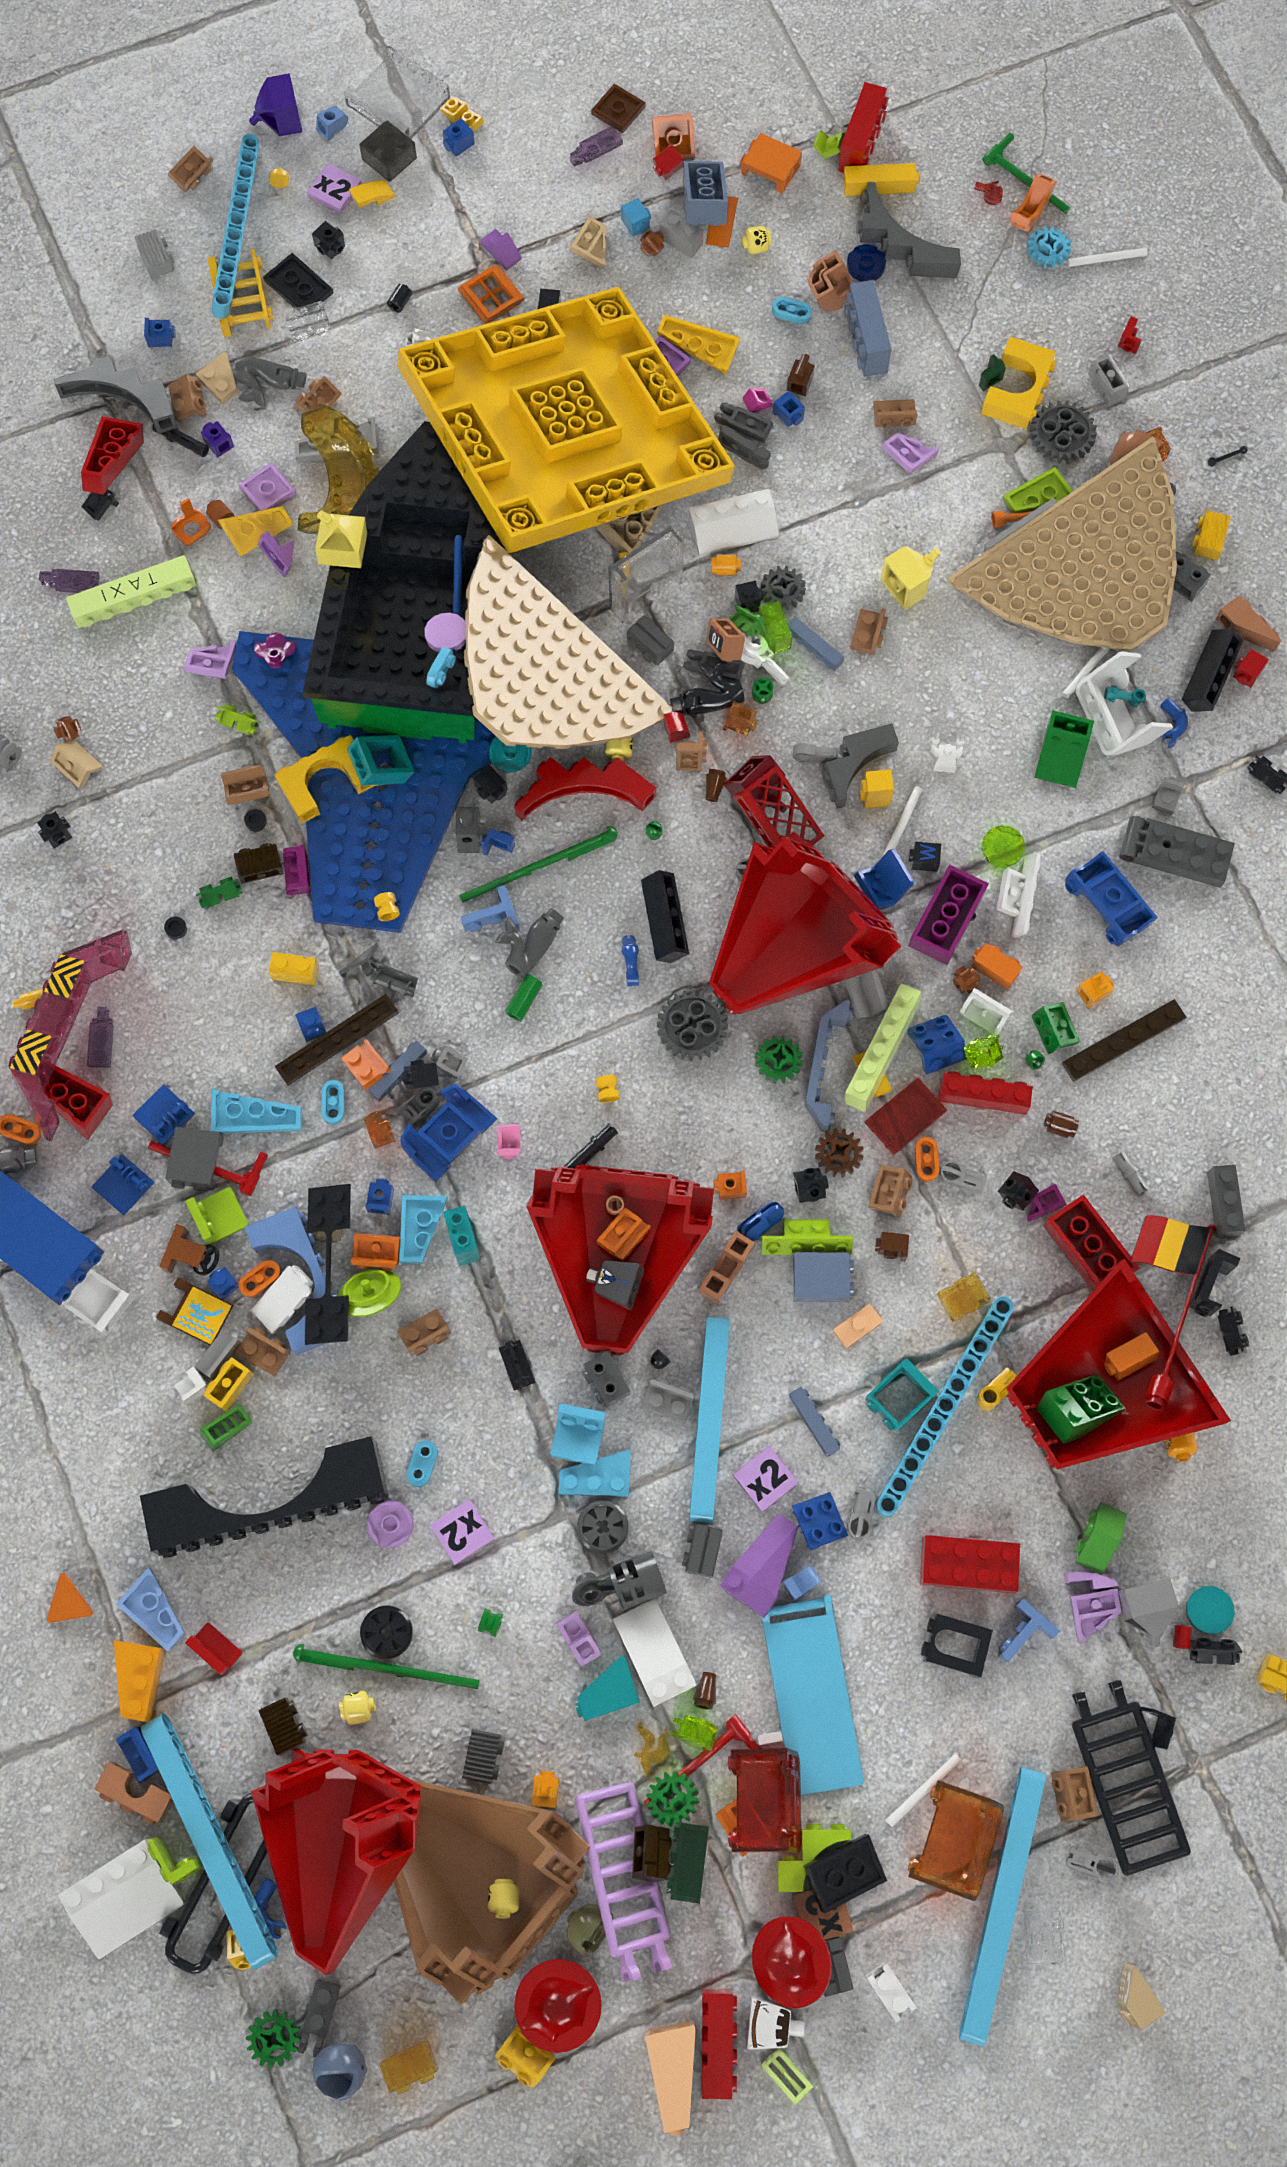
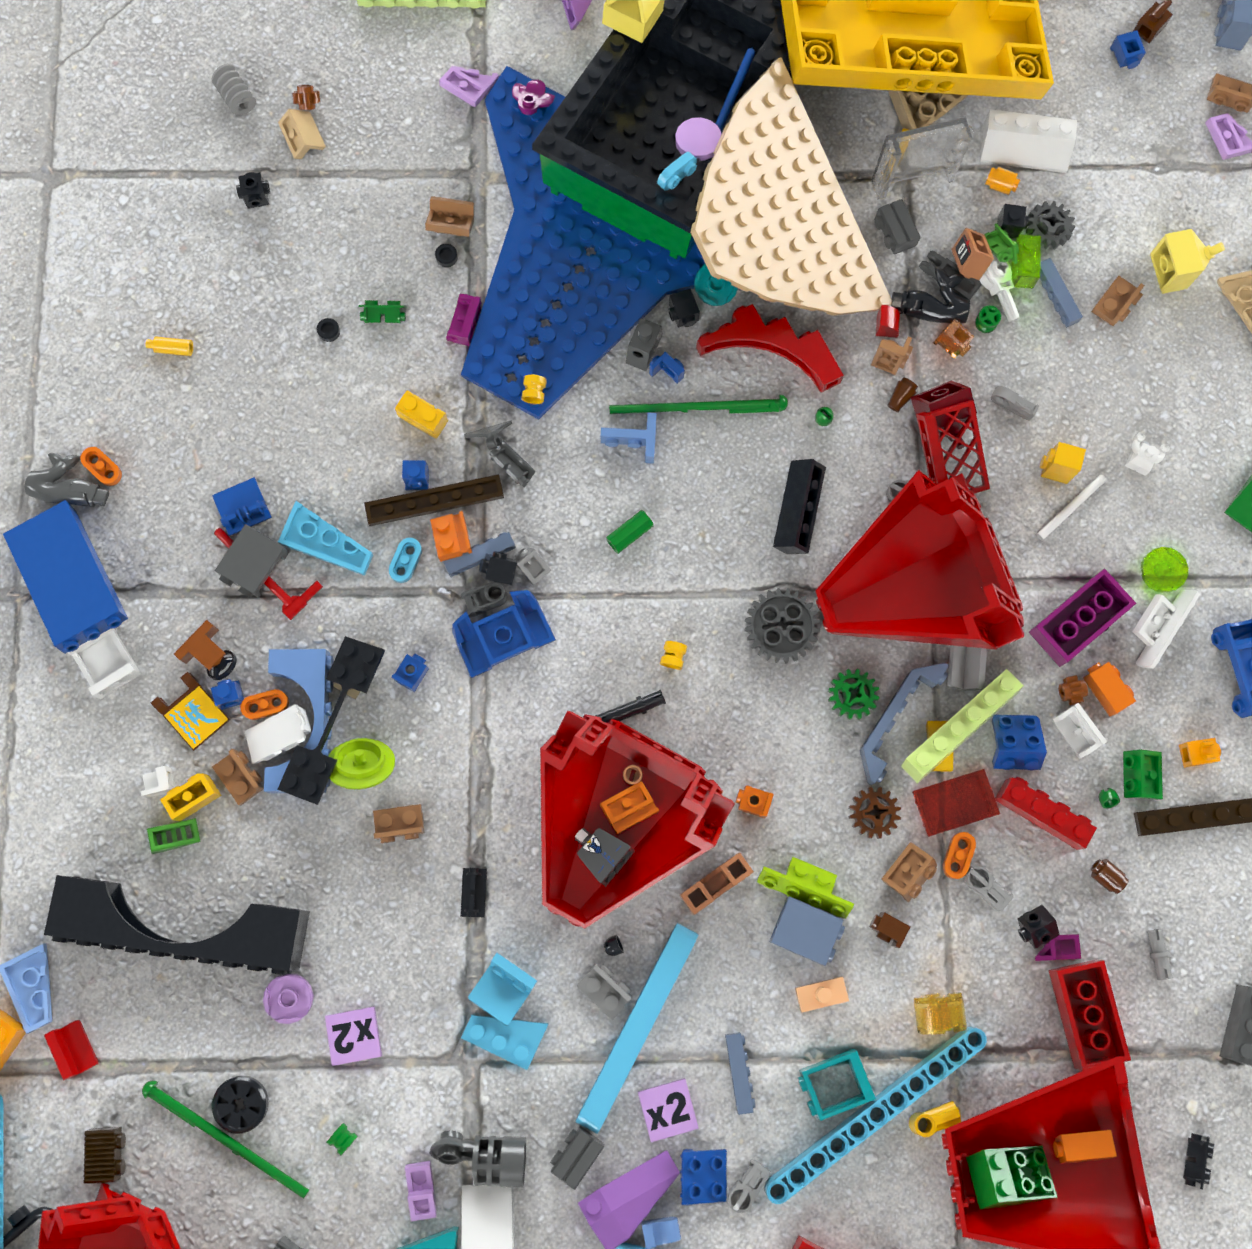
camera: 20 degrees right, 5 degrees up
clear pink slope [8,930,132,1142] -> none
red wedge [21,1059,113,1140] -> none
clear purple hinge [87,1007,114,1068] -> none
blue hinge [91,1154,155,1216] -> none
lime bracket [185,1187,249,1245] -> none
light grey panel [195,1330,241,1380] -> none
lime hinge [215,704,262,735] -> none
dark brown brick [234,843,284,884] -> none
yellow arch [274,735,376,824] -> none
light yellow head [339,1691,376,1725] -> none
teal window [347,735,414,786] -> none
orange bracket [350,1233,400,1271] -> none
clear orange brick [364,1111,396,1149] -> none
medium azure wing [399,1195,448,1264] -> none
medium azure plate [407,1440,438,1487] -> none
teal window [443,1205,481,1266] -> none
dark grey piece [495,908,564,977] -> none
bright pink bracket [497,1124,521,1159] -> none
dark grey wheel [577,1501,629,1554] -> none
dark grey brick [582,1351,630,1408] -> none
light yellow head [605,737,633,762] -> none
blue piece [621,935,639,986] -> none
dark grey hinge [714,402,773,442] -> none
dark grey hinge [718,425,771,469] -> none
blue arm [737,1202,784,1242] -> none
dark pink slope [743,388,773,413] -> none
black brick [793,1168,829,1203] -> none
dark grey arch [822,723,899,809] -> none
blue bracket [854,849,914,910] -> none
black brick [908,841,941,872] -> none
clear neon green brick [964,1035,1003,1068] -> none
flag [1130,1215,1216,1410] -> none
black panel [1189,1249,1241,1317] -> none

